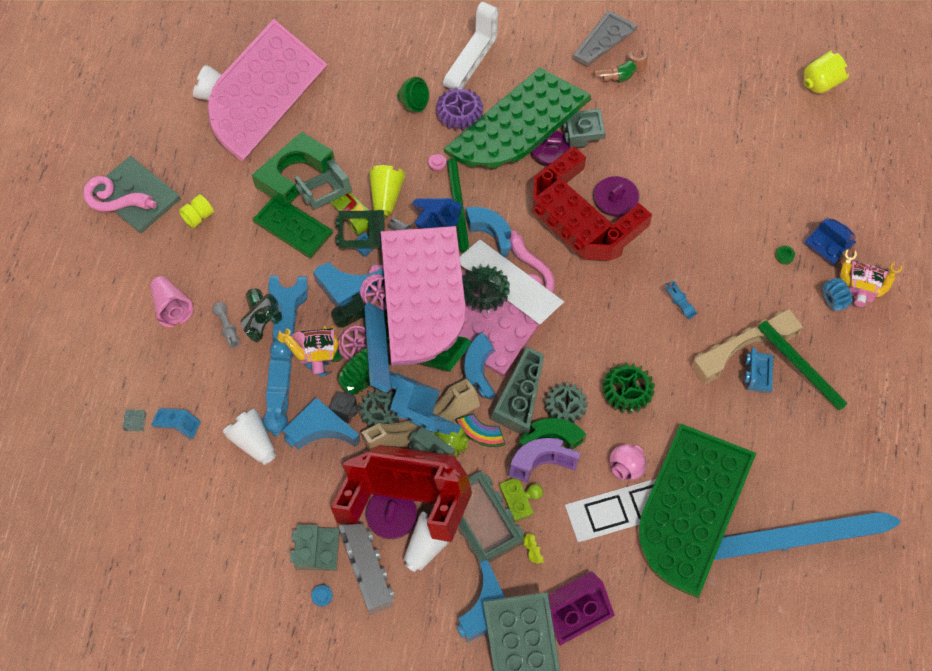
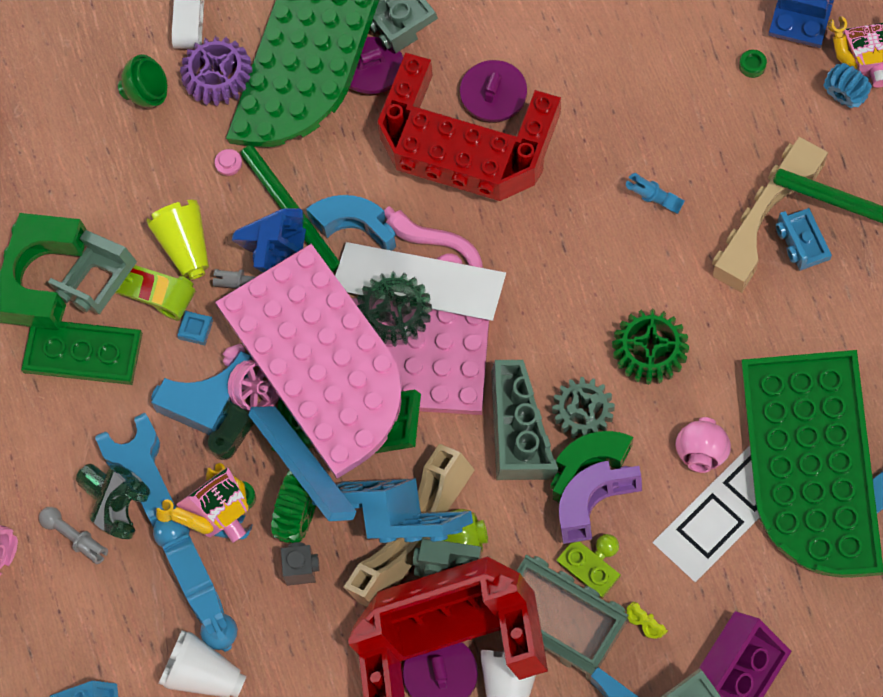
camera: 20 degrees left, 5 degrees up
dark azure arch [282,398,361,450] -> none
dark green window [336,210,385,251] -> none
bright pink wheel [338,326,367,361] -> none
sand green gear [359,388,399,428] -> none
tile [456,414,505,447] -> none
dark azure arch [465,332,497,400] -> none

